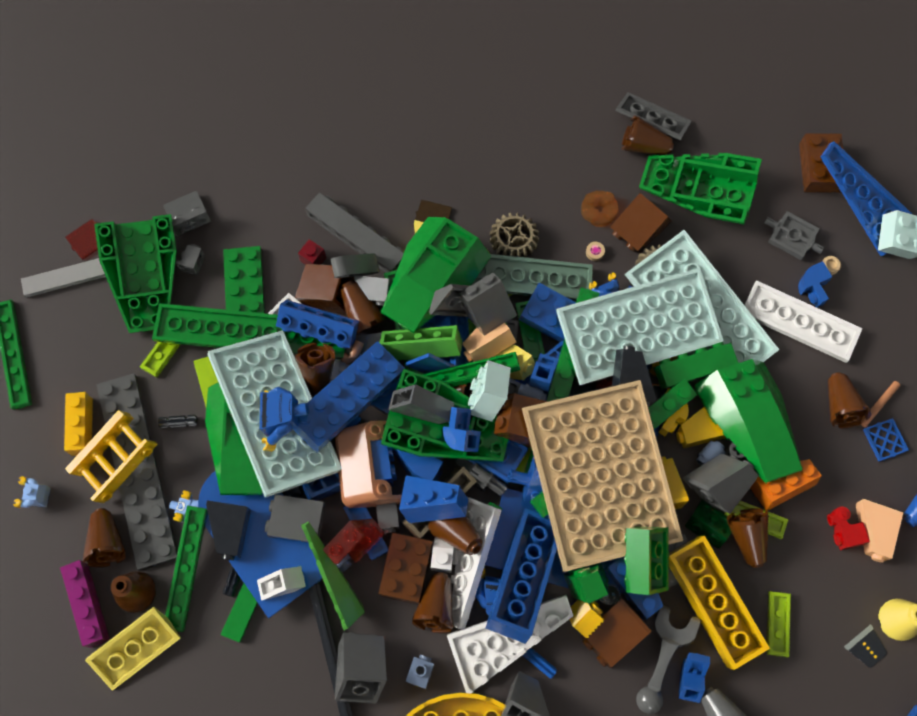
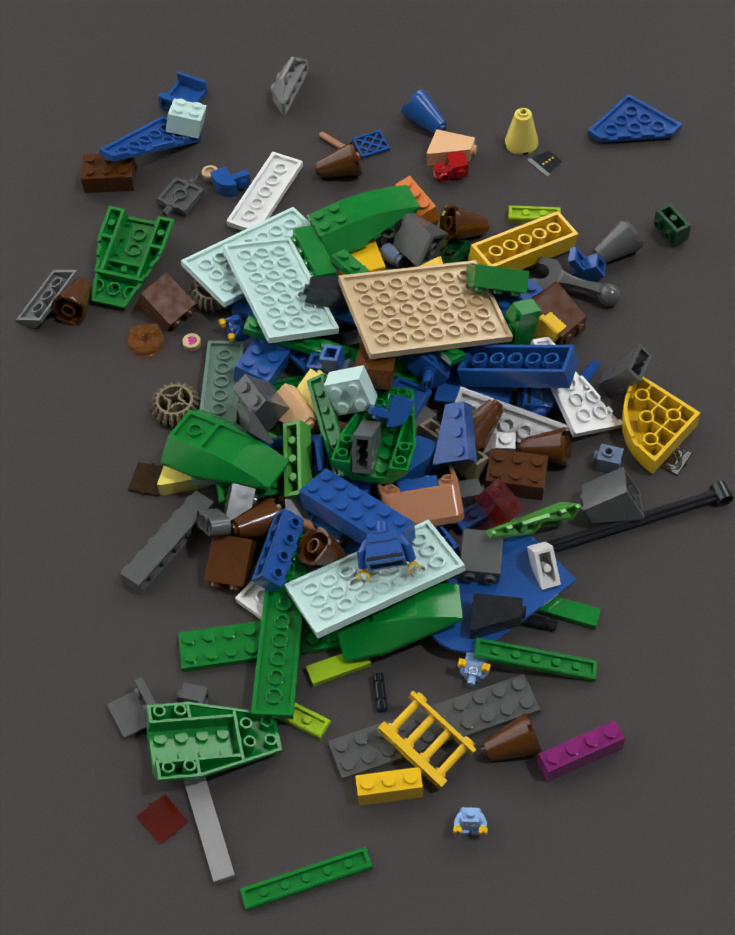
camera: 90 degrees left, 15 degrees down
light yellow slope [85,607,180,691] -> none
reddish brown cone [111,571,156,613] -> none
dark red brick [298,239,327,265] -> none
dark grey axle [469,463,507,496] -> none

